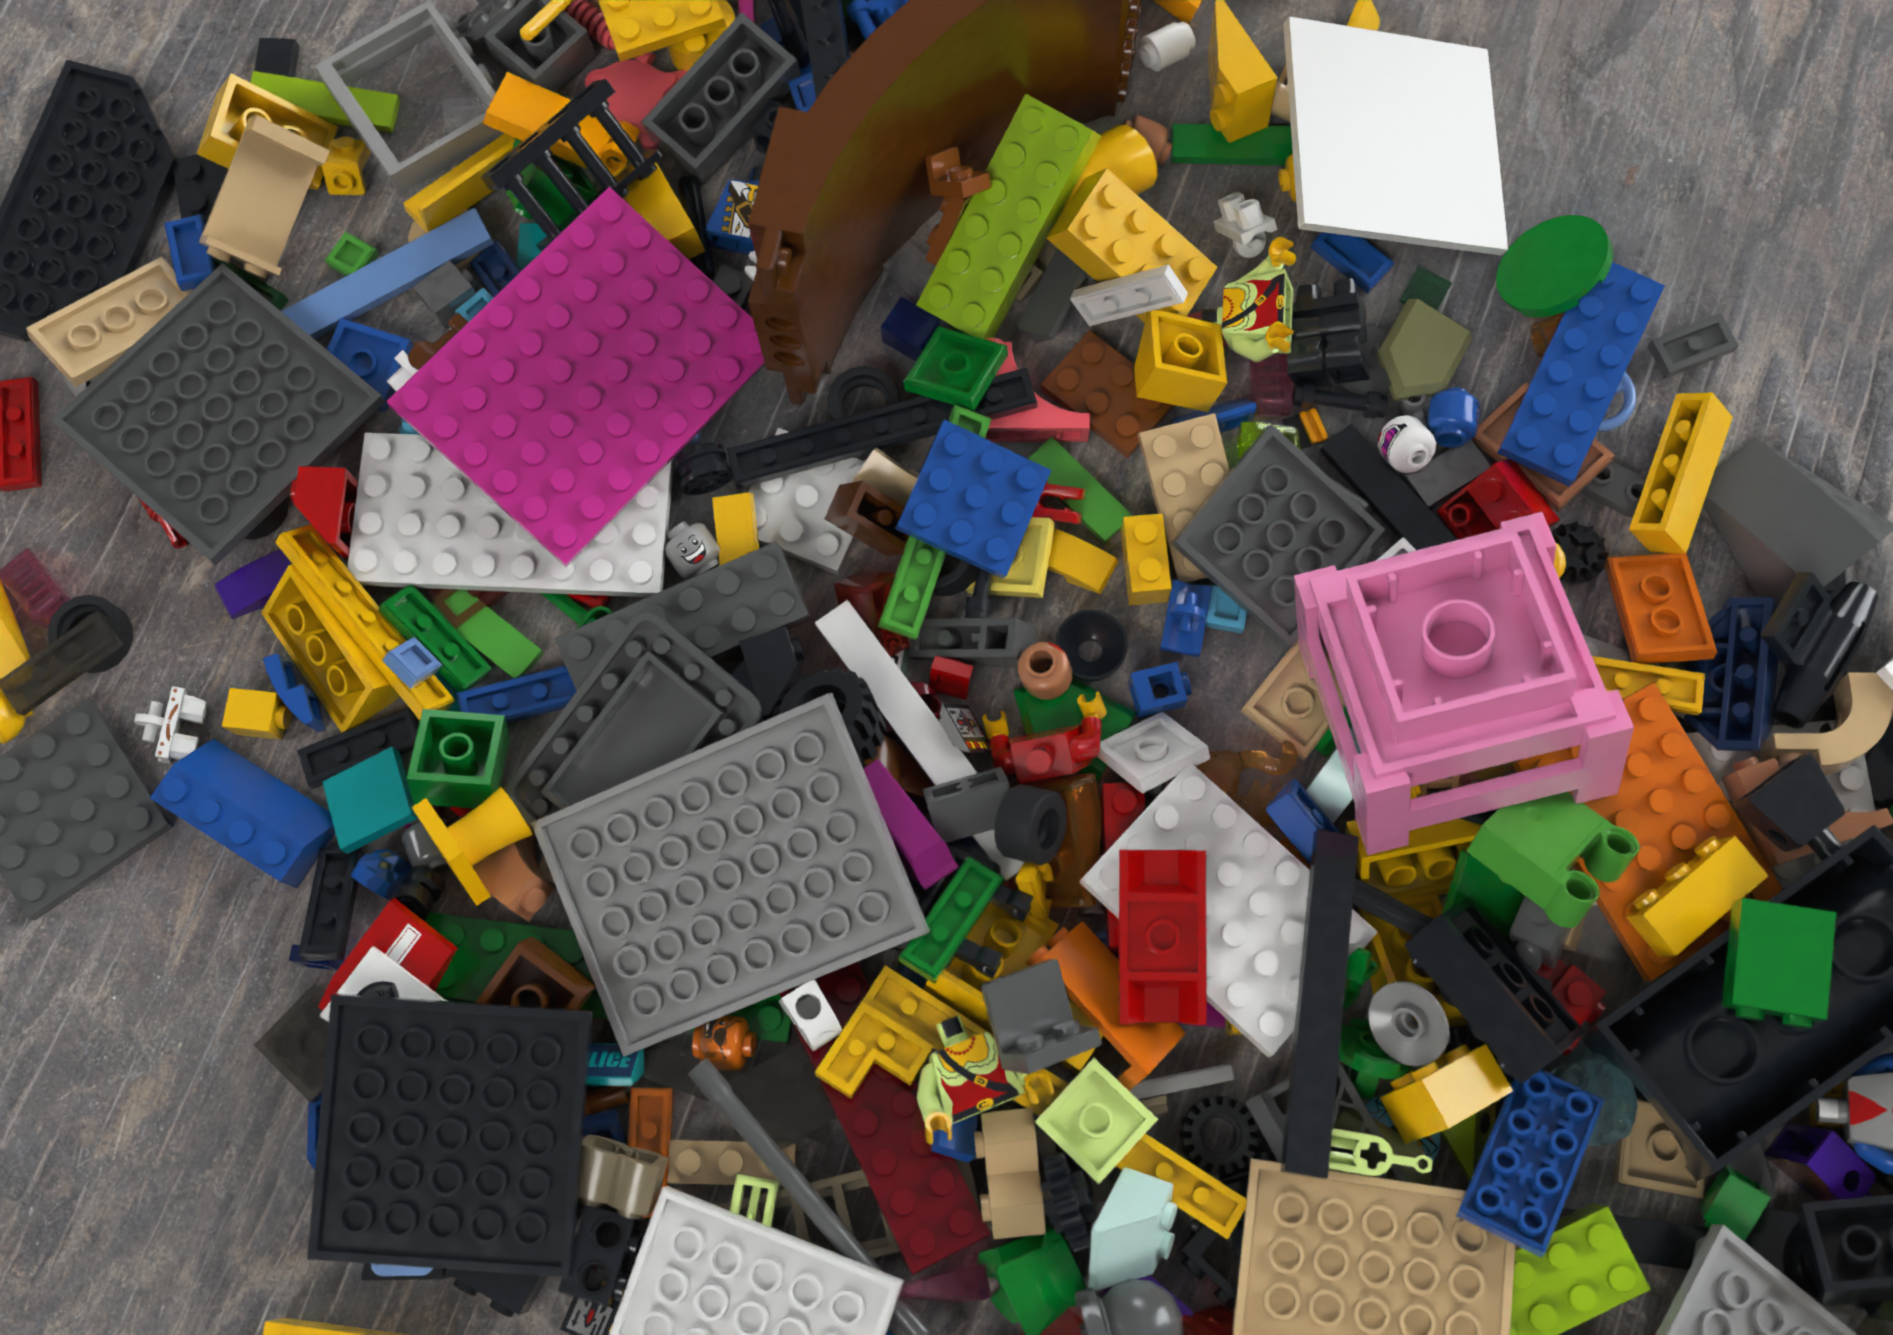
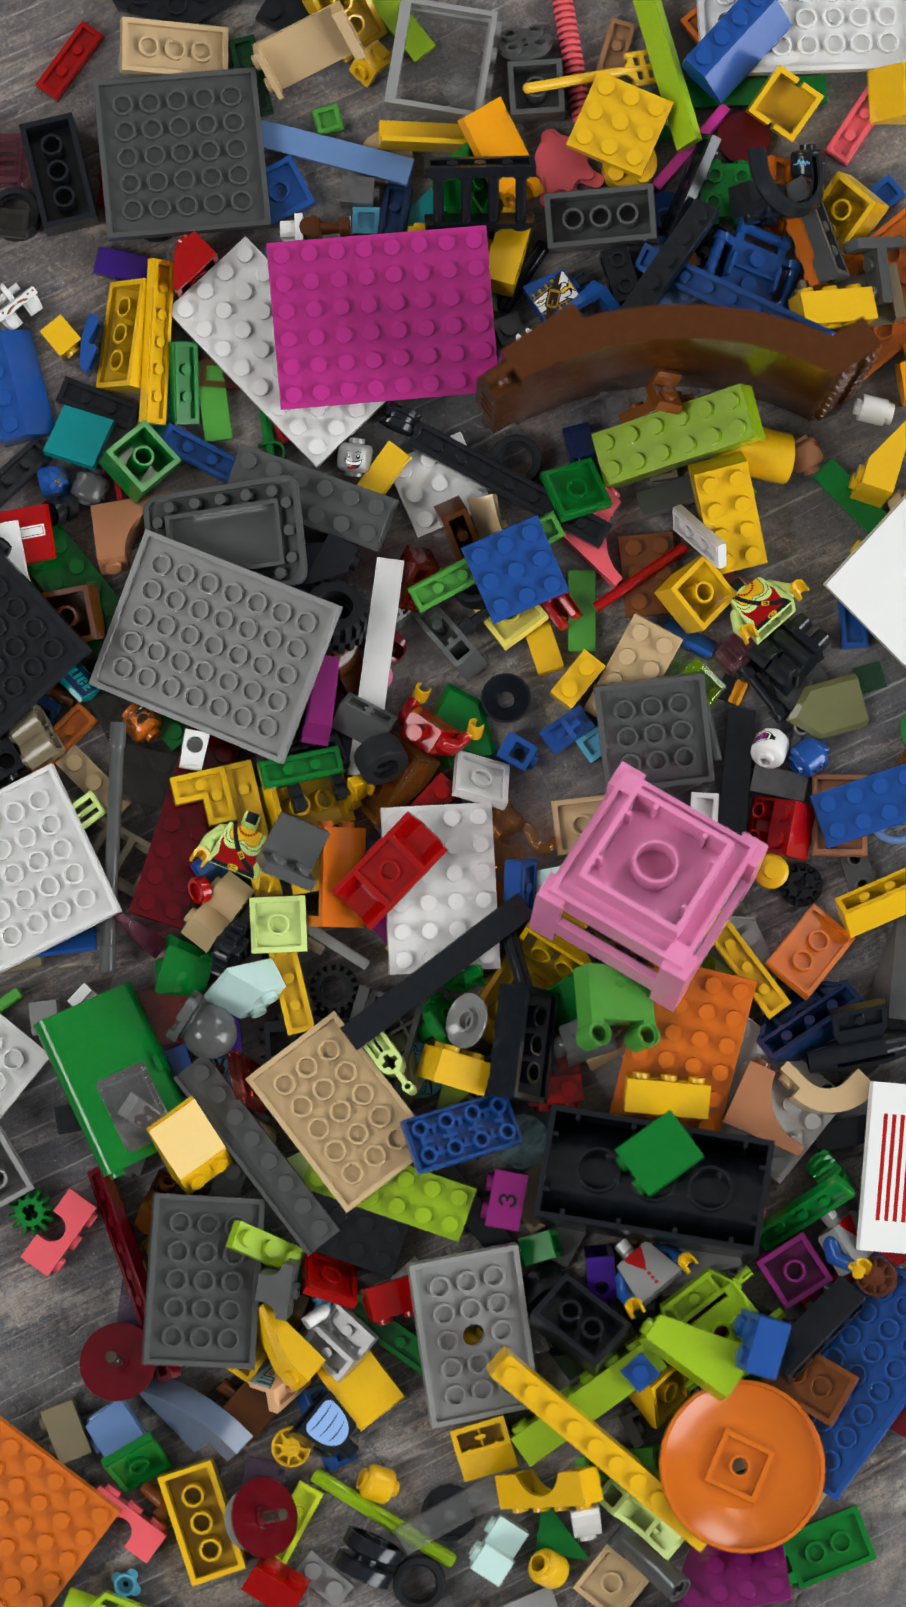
camera: 40 degrees right, 10 degrees up
blue tile [164,214,216,292] -> none
medium blue tile [382,637,442,689] -> none
yellow plant [411,786,533,906] -> none
red plate [929,655,974,700] -> none
piece [939,703,991,753] -> none
nougat head [1017,642,1073,700] -> none
white hips [1213,192,1278,258] -> none
black torso [1732,752,1845,861] -> none
none -> black brick [19,112,100,237]
none -> red tile [188,875,212,904]
none -> magenta brick [480,1167,528,1231]
none -> red bar [592,542,688,612]

